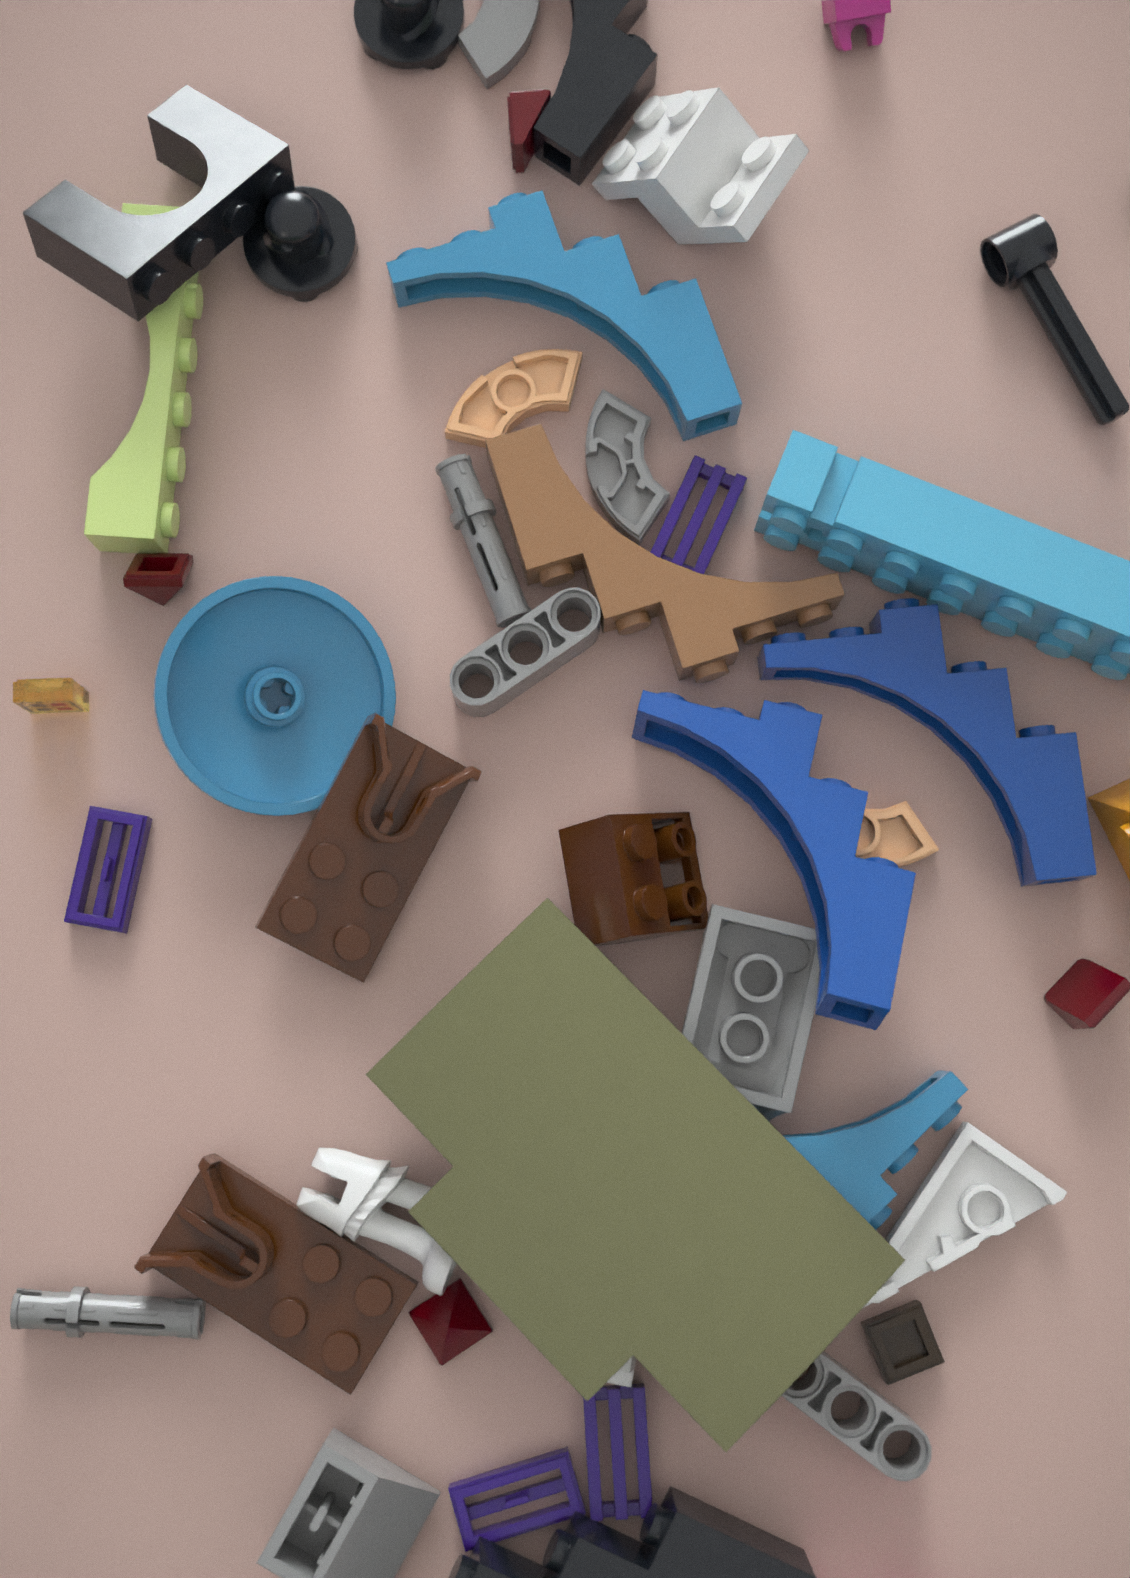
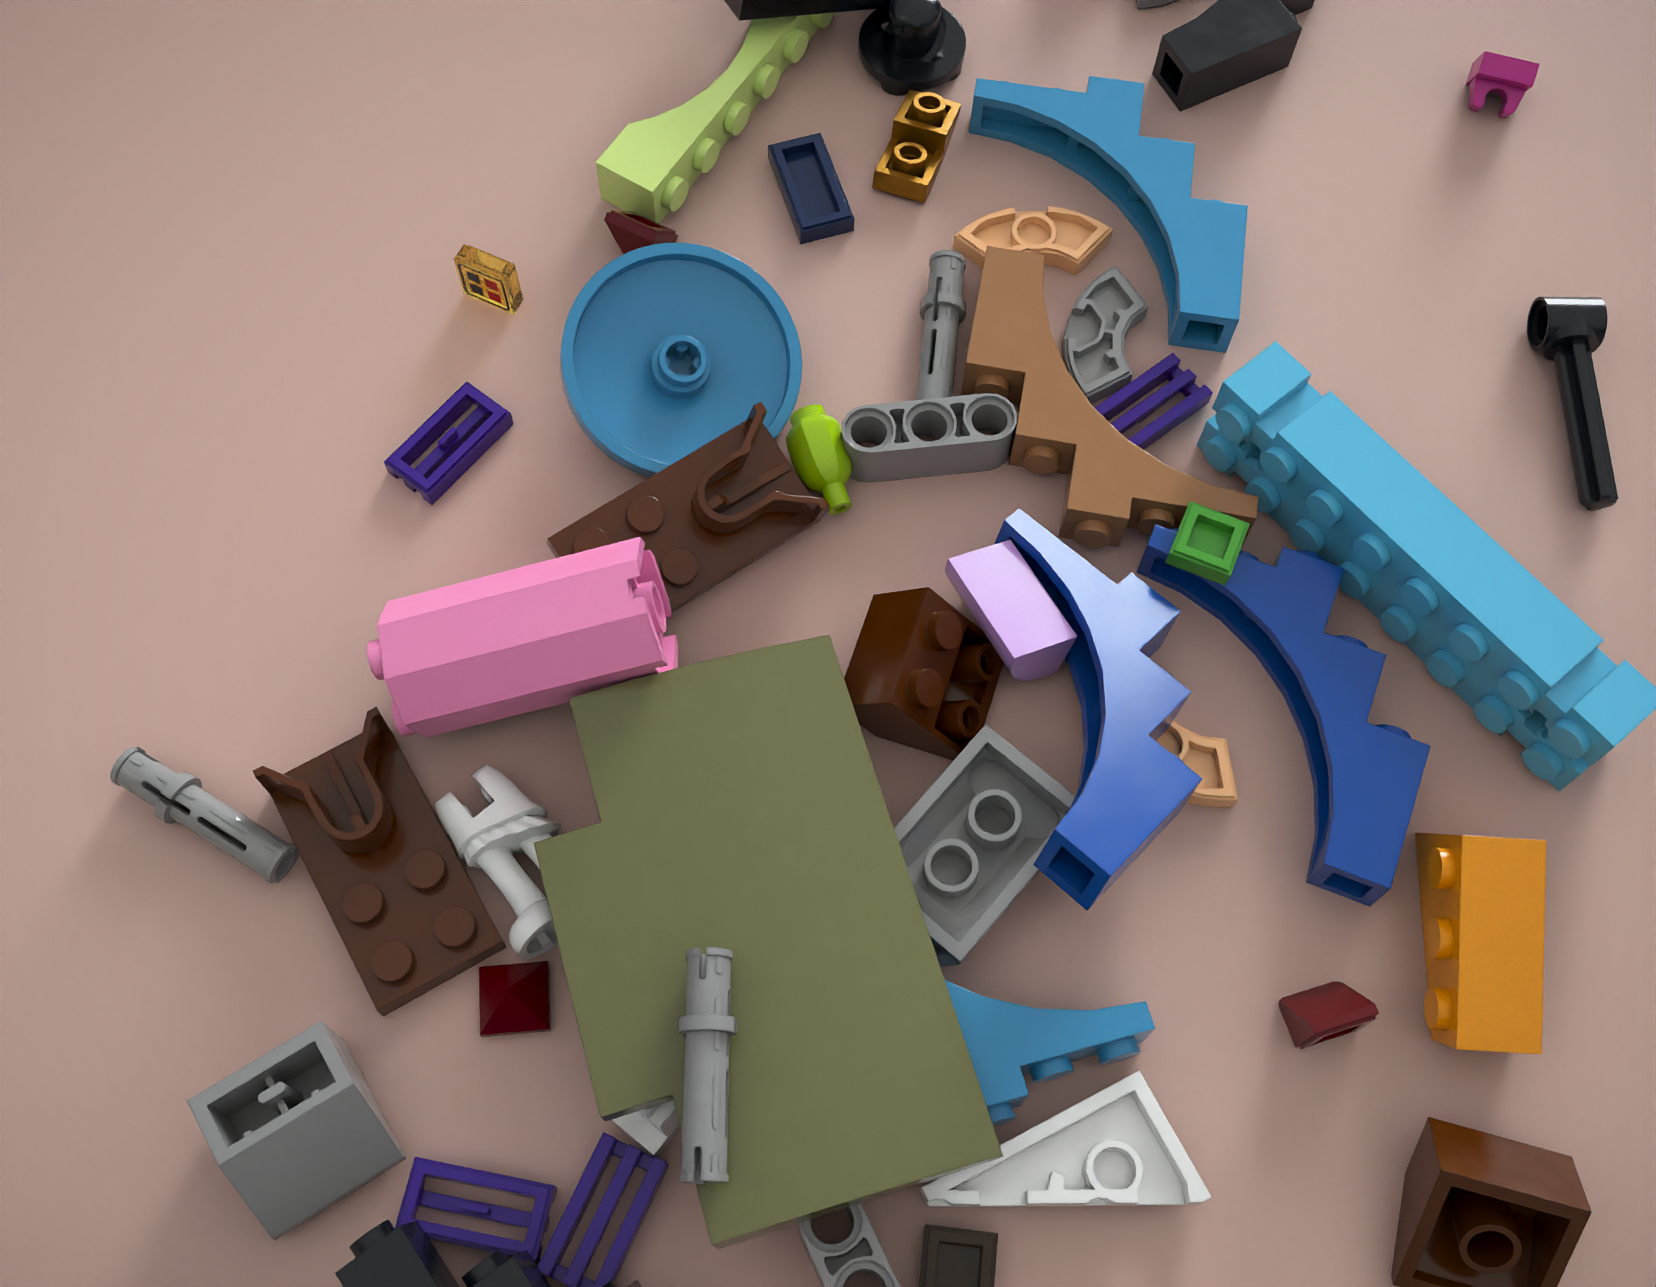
camera: 25 degrees right, 15 degrees down
dark red slope [507,89,551,173] -> none
white bracket [592,87,809,245] -> none
none -> bright pink brick [367,537,679,738]
none -> light grey pin [678,947,738,1184]
none -> dark blue tile [768,133,854,244]
none -> lime plant [786,404,853,515]
none -> pearl gold slope [872,89,961,203]
none -> lavender brick [945,539,1078,681]
none -> bright green tile [1165,501,1250,586]

